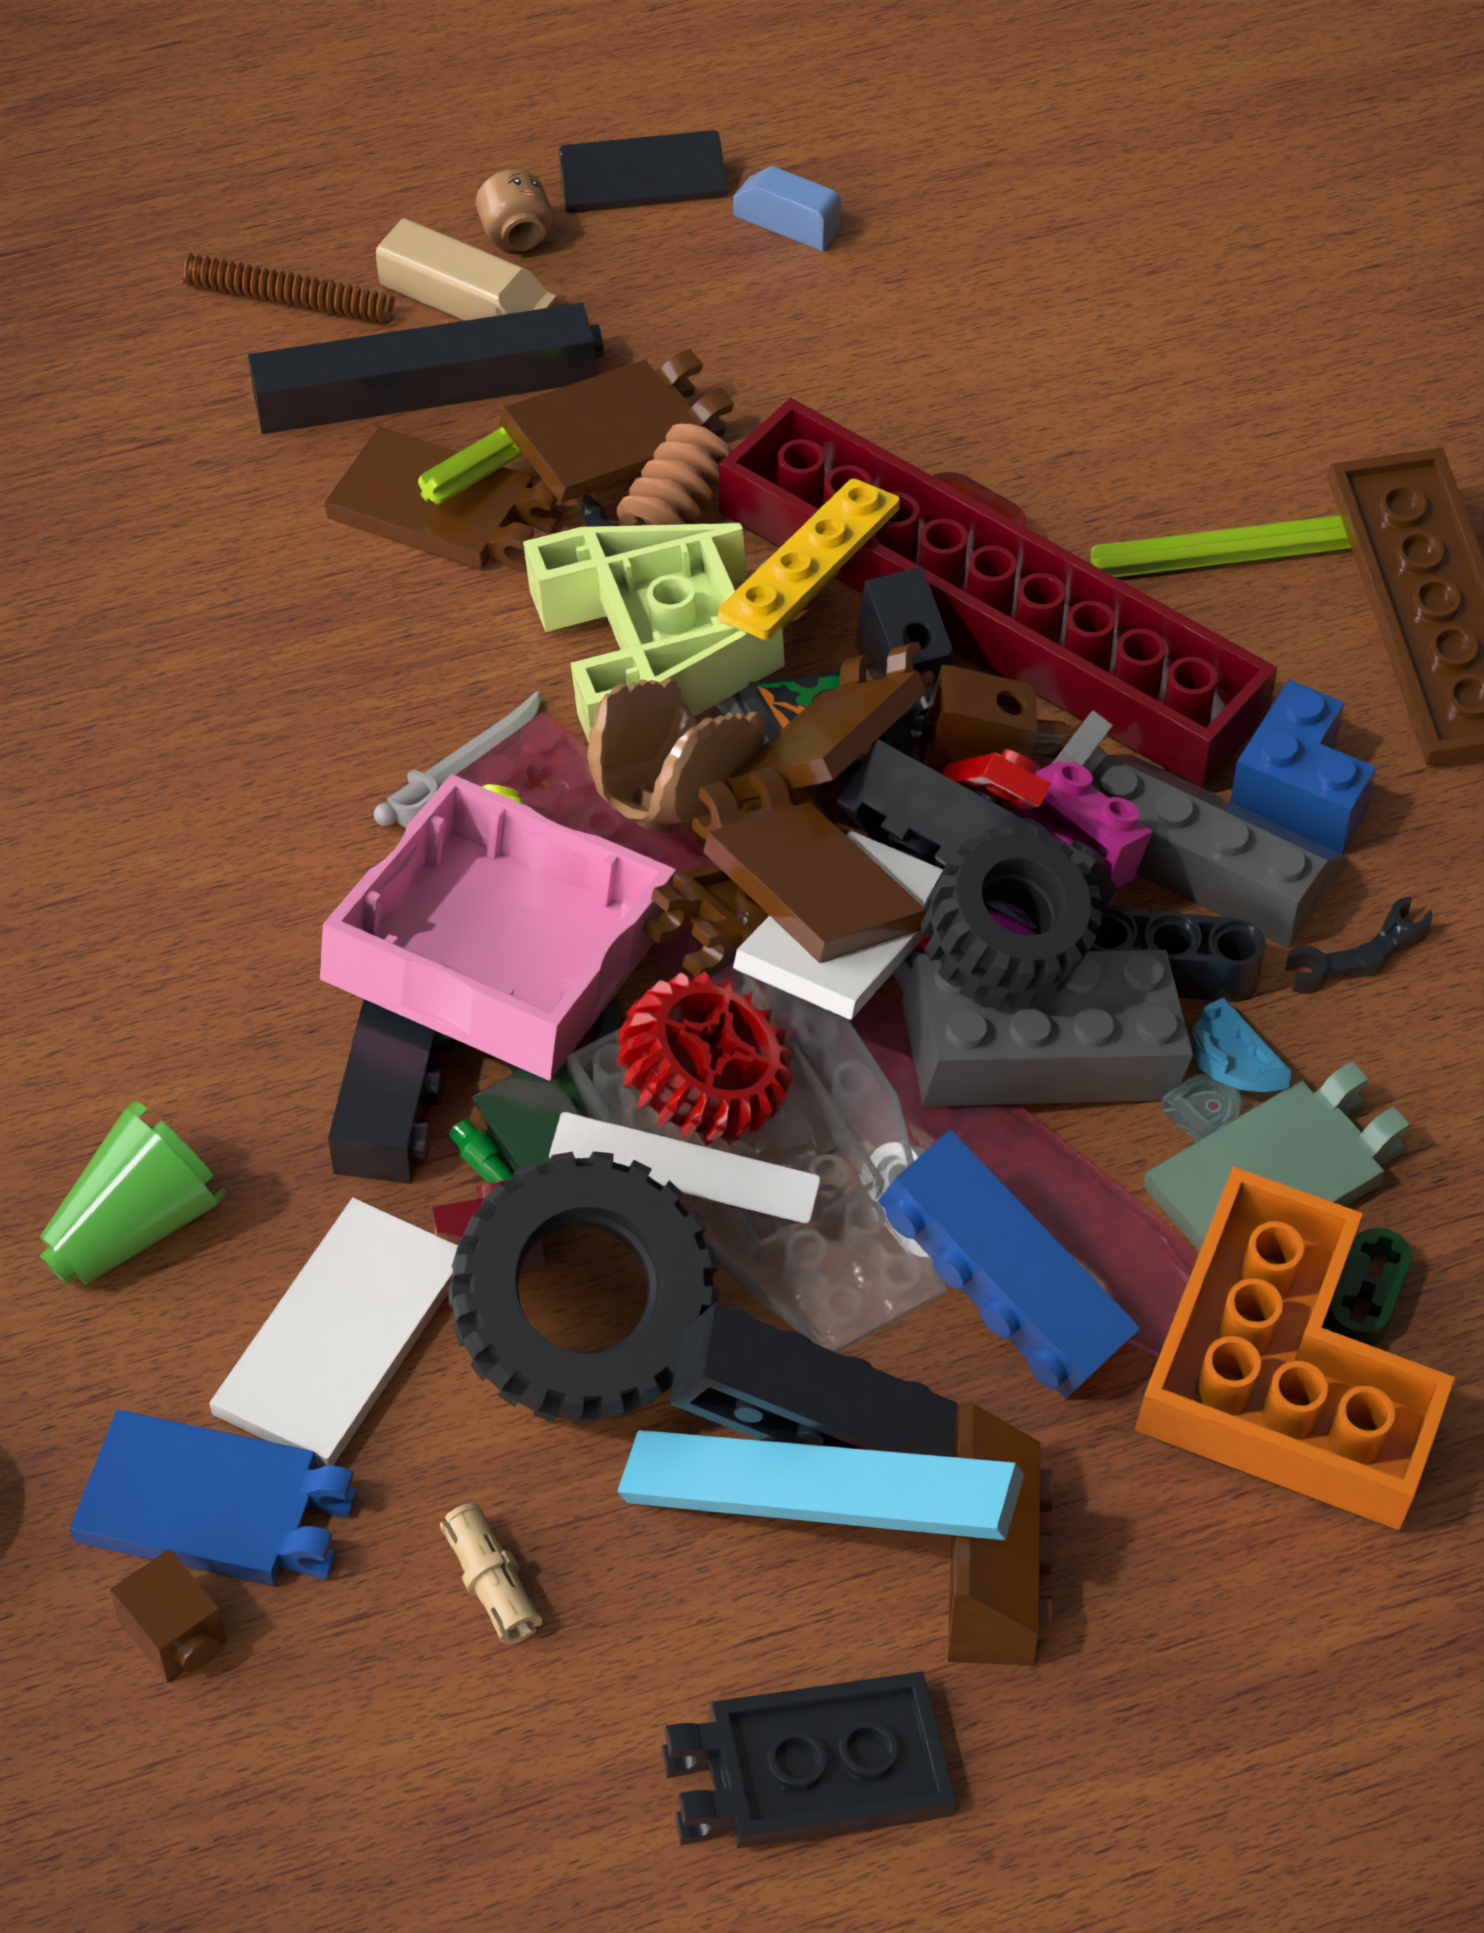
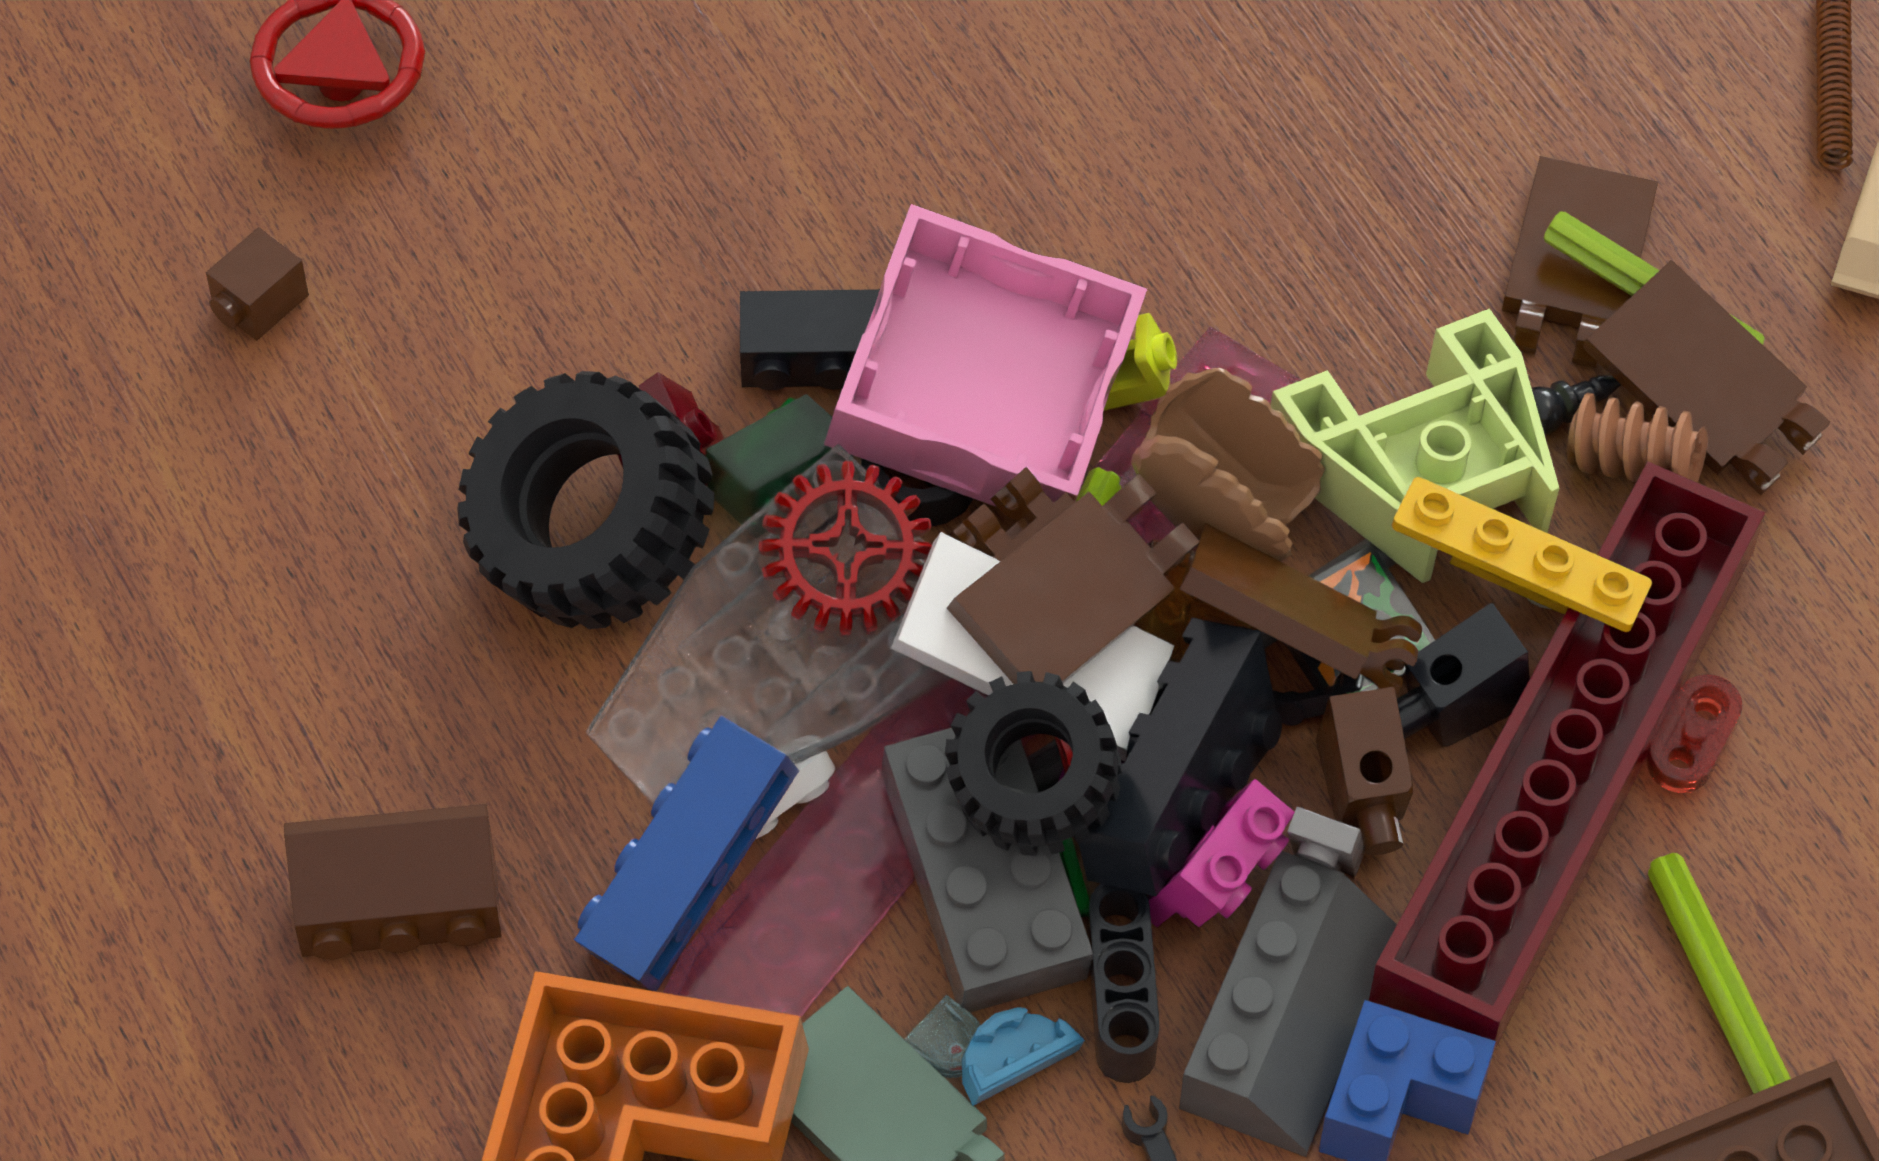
camera: 80 degrees right, 5 degrees up
bright green cone [39,1100,227,1285] -> none
blue tile [69,1409,357,1586] -> none
white tile [209,1197,458,1467] -> none
black brick [248,302,604,434] -> none
light grey sword [374,691,543,828] -> none
tan pin [440,1503,542,1644] -> none
white sticker [549,1112,820,1223] -> none
medium azure tile [617,1430,1024,1540] -> none
black tile [661,1671,956,1849] -> none
black brick [670,1303,957,1457] -> none
red plate [940,749,1051,812] -> none

